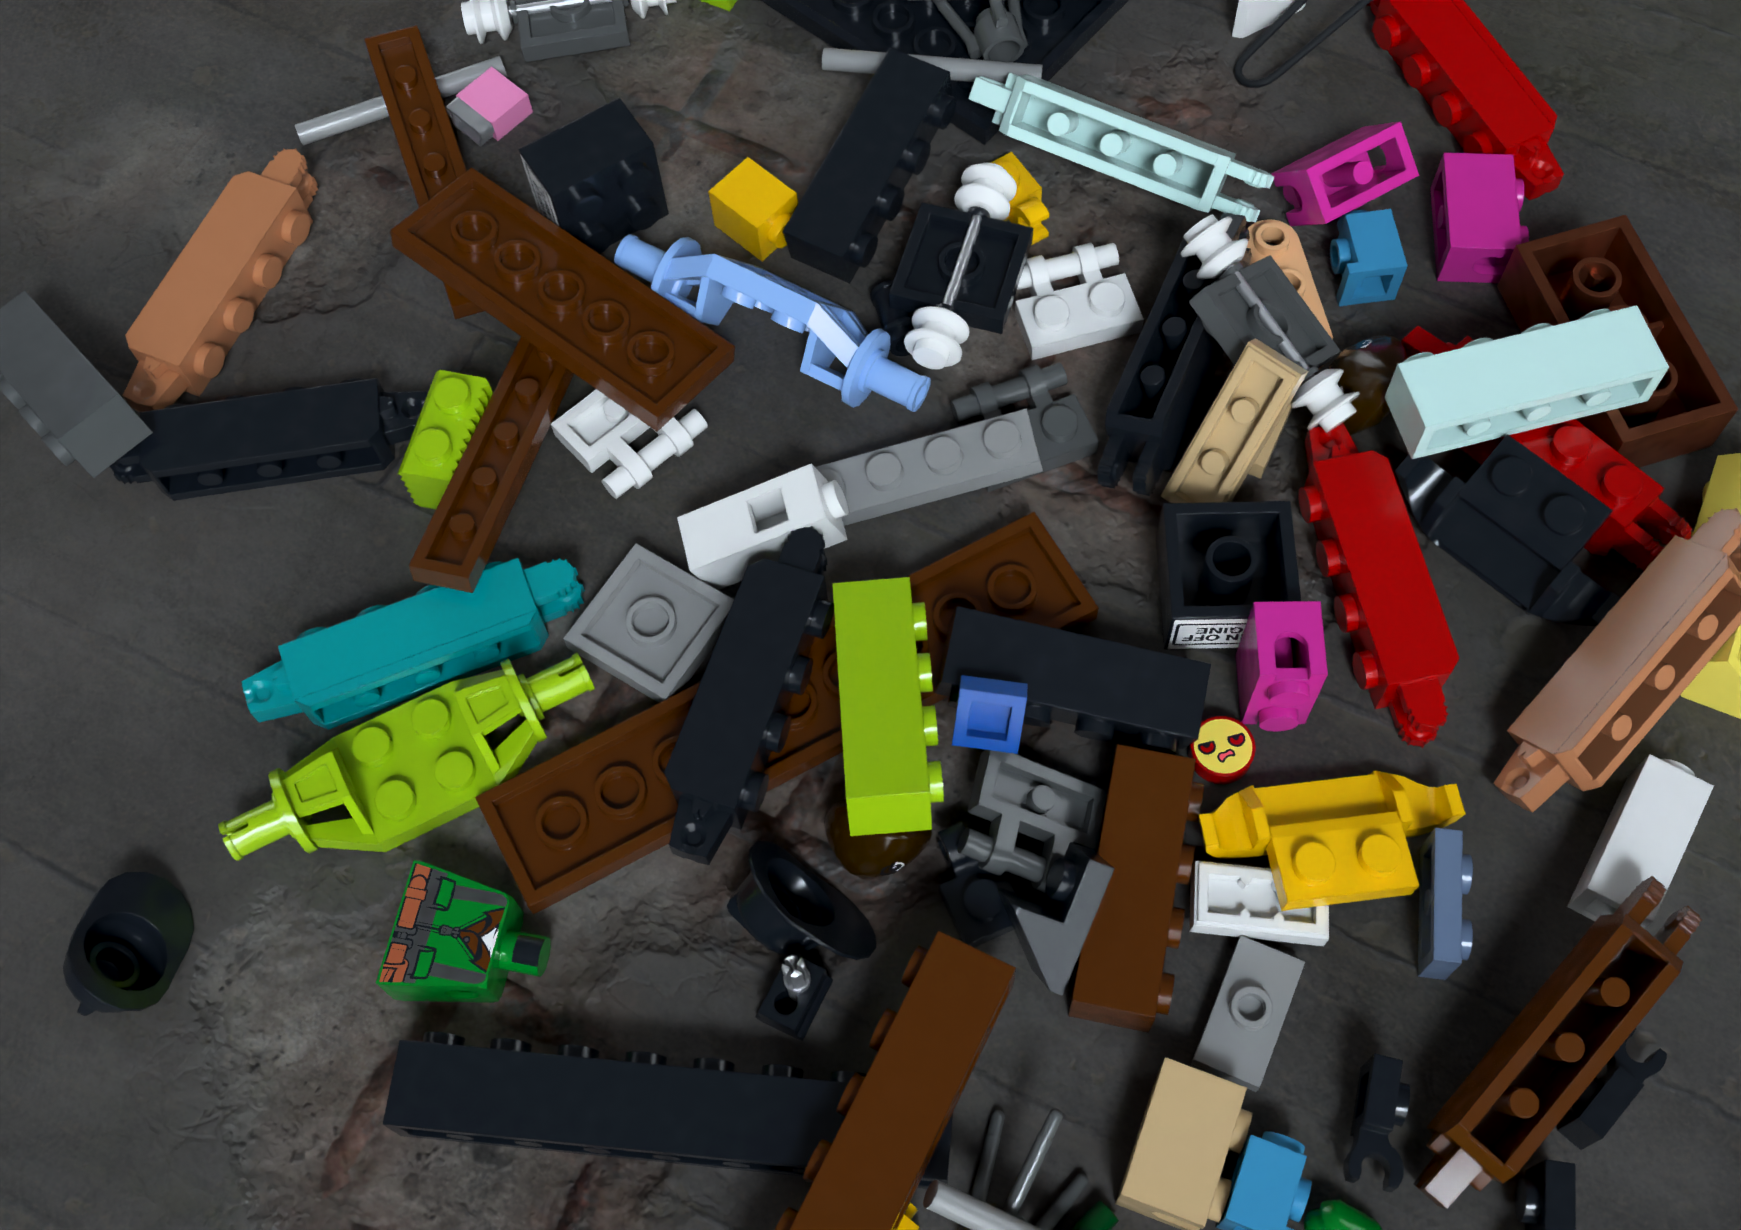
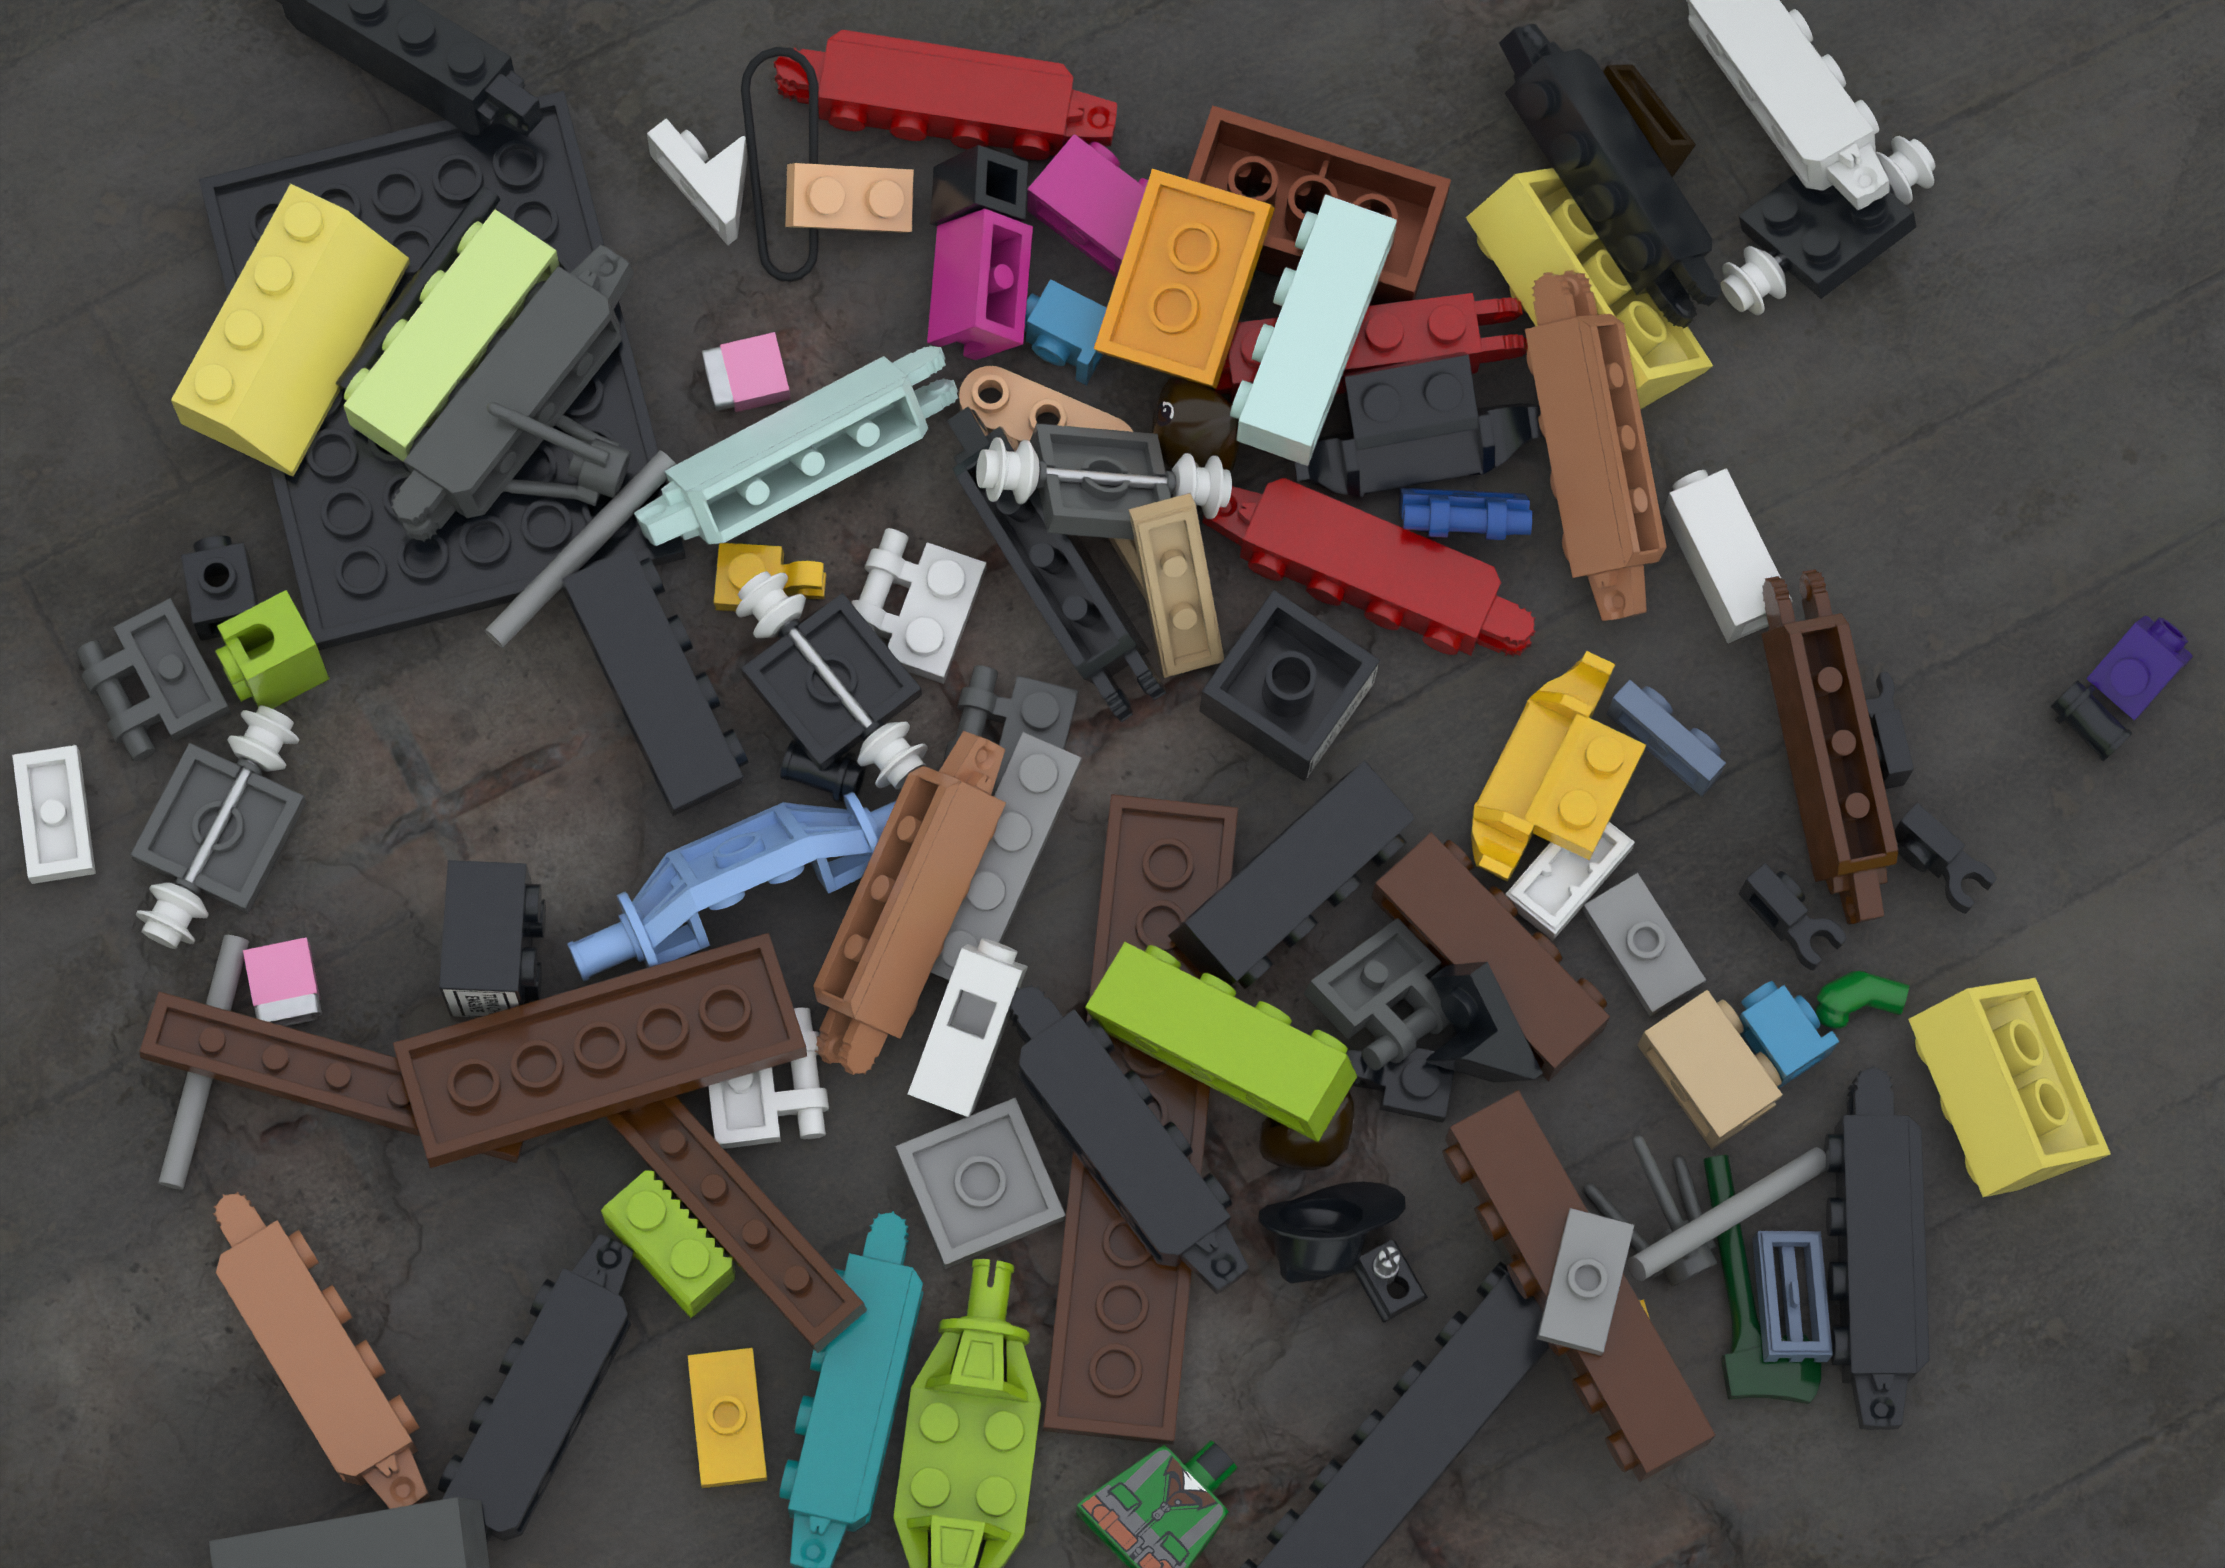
camera: 65 degrees left, 10 degrees up
yellow brick [708,157,798,262] -> none
blue plate [952,675,1028,754] -> none
tile [1188,716,1256,784] -> none
dark pink brick [1236,601,1328,732] -> none
none -> yellow plate [687,1348,767,1488]
none -> bright pink piece [702,332,790,413]
none -> light nougat plate [785,163,914,233]
none -> nougat hinge [813,731,1006,1075]
none -> black brick [930,145,1028,226]
none -> light orange plate [1094,169,1275,389]
none -> blue plate [1399,487,1532,540]
none -> light grey plate [1537,1208,1634,1356]

